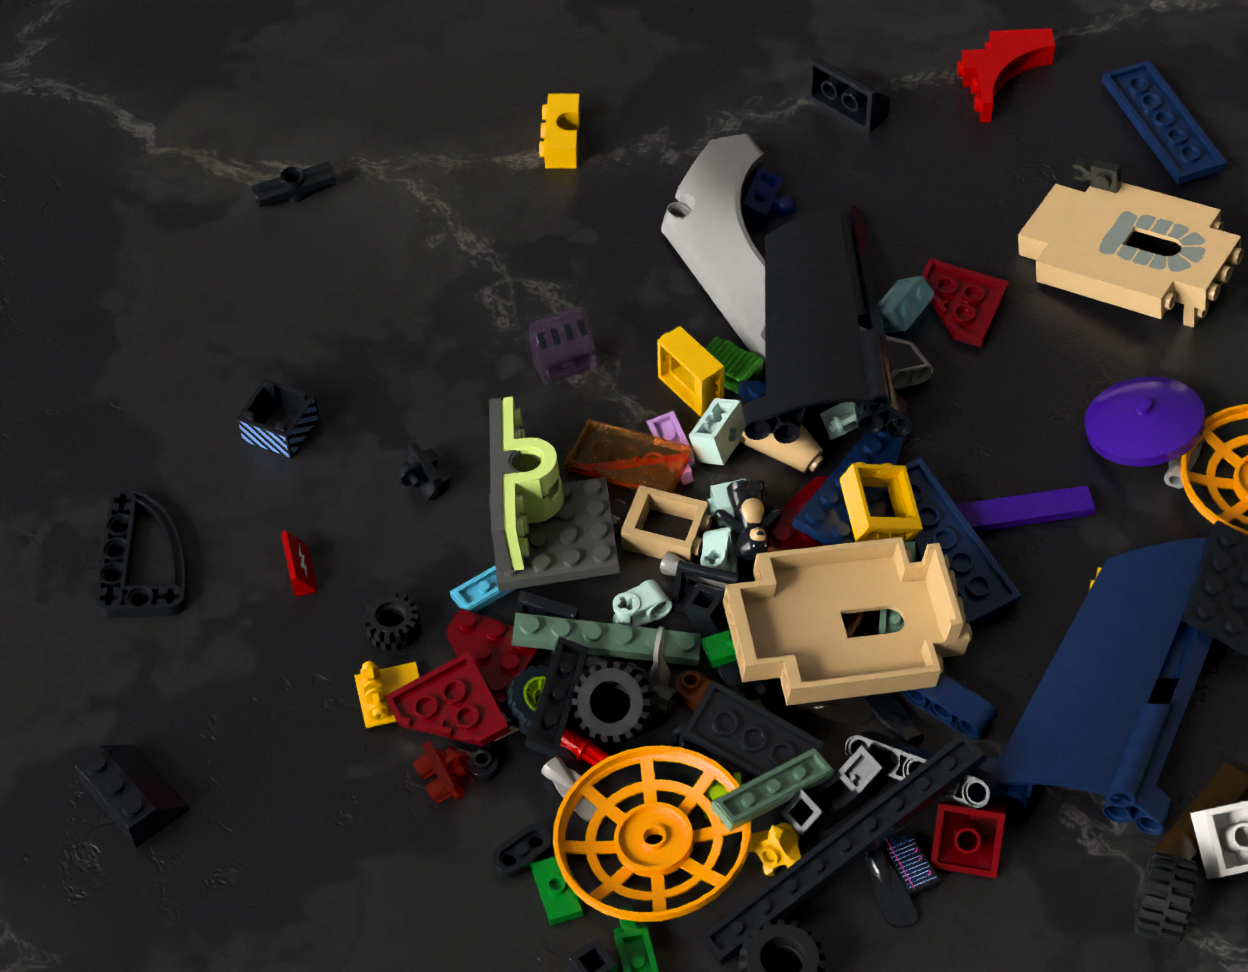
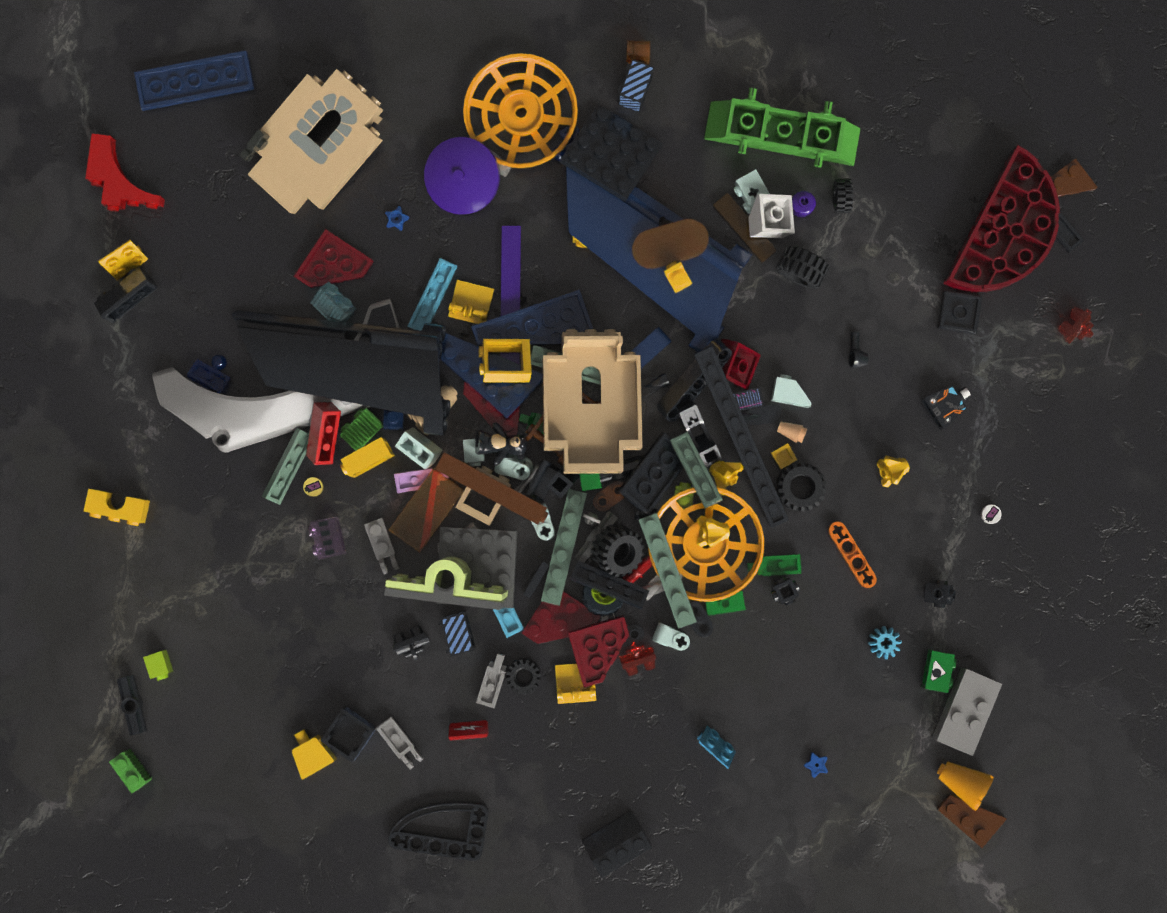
camera: 85 degrees left, 35 degrees up
none -> yellow hinge [98,240,148,280]
none -> bright green brick [109,749,152,794]
none -> lime brick [143,650,173,681]
none -> sand green plate [262,428,309,505]
none -> yellow torso [292,730,337,780]
none -> light yellow tile [303,477,323,497]
none -> red brick [306,402,341,465]
none -> light grey hinge [364,518,399,574]
none -> light grey hinge [376,715,423,769]
none -> blue plate [385,206,410,231]
none -> medium azure tile [407,258,458,330]
none -> reddish brown brick [435,452,549,525]
none -> black container [439,611,476,657]
none -> yellow hinge [448,280,494,324]
none -> light grey hinge [476,653,507,708]
none -> clear orange tile [632,219,709,269]
none -> sand green plate [639,513,697,629]
none -> light aqua piece [652,622,690,651]
none -> yellow bracket [664,261,692,293]
none -> yellow rock [697,516,730,547]
none -> dark azure hinge [697,726,736,769]
none -> light aqua slope [771,375,811,408]
none -> yellow plate [771,443,797,470]
none -> light nougat cone [777,421,807,443]

